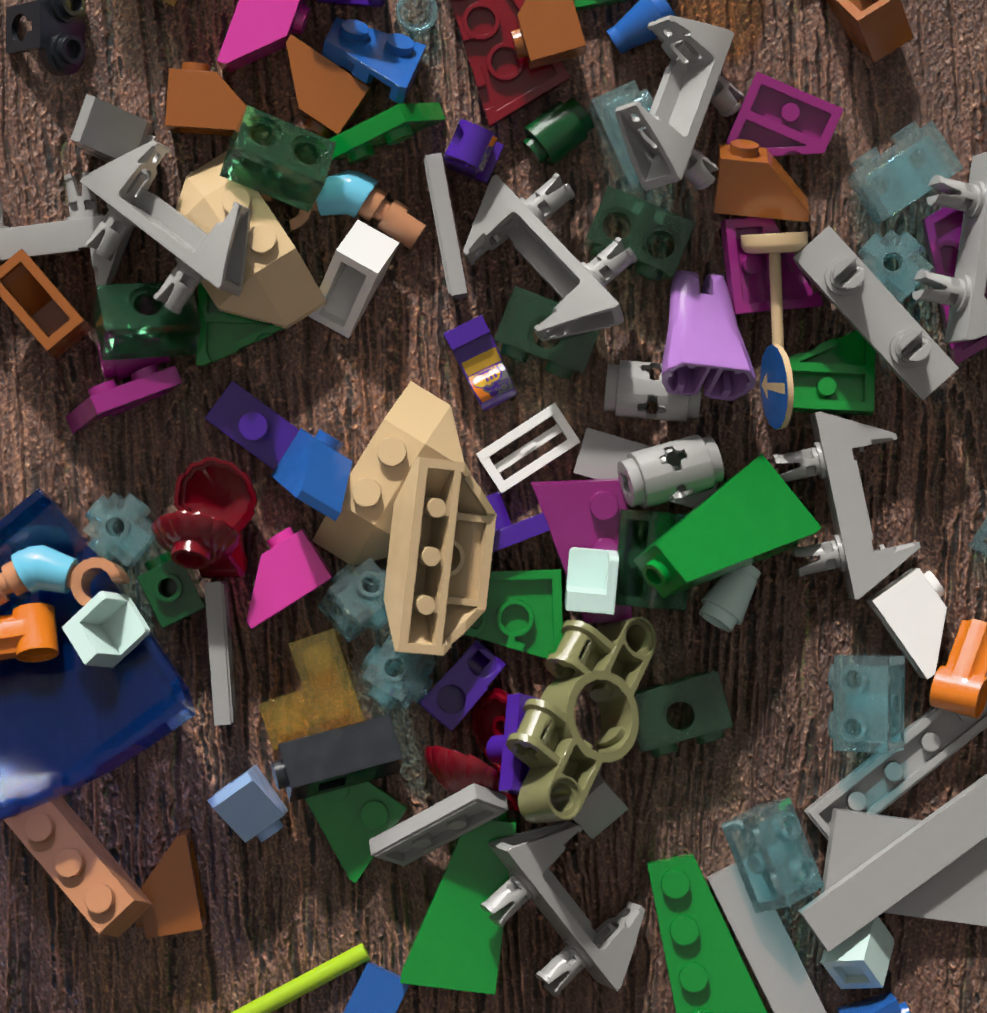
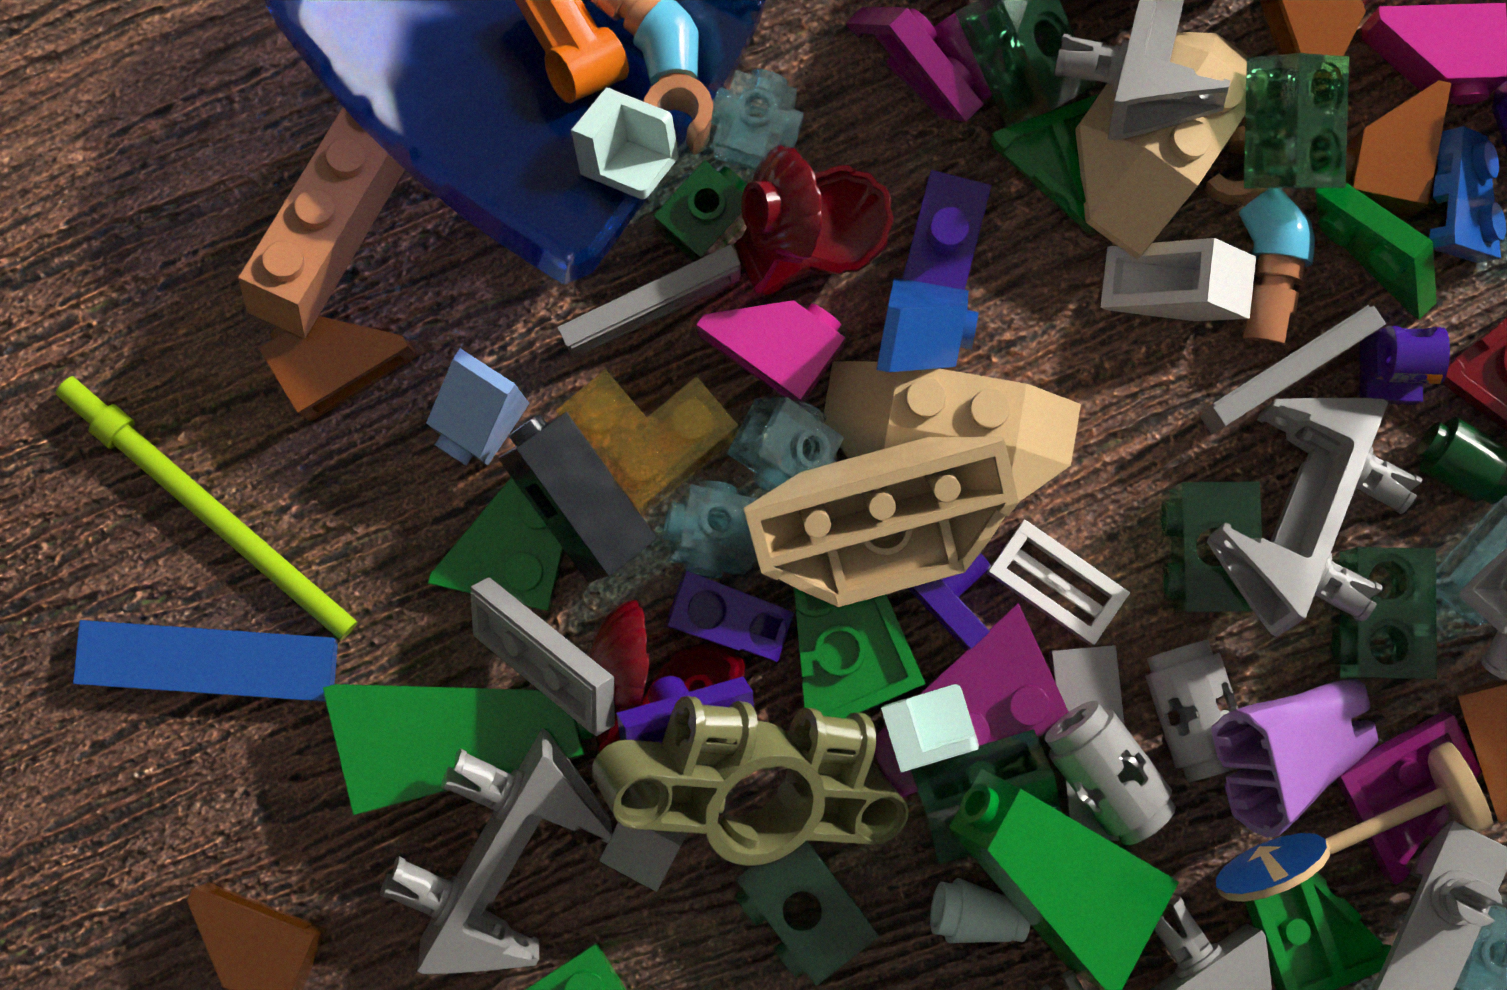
camera: 70 degrees right, 5 degrees down
dark purple leg [443,315,518,412] -> none

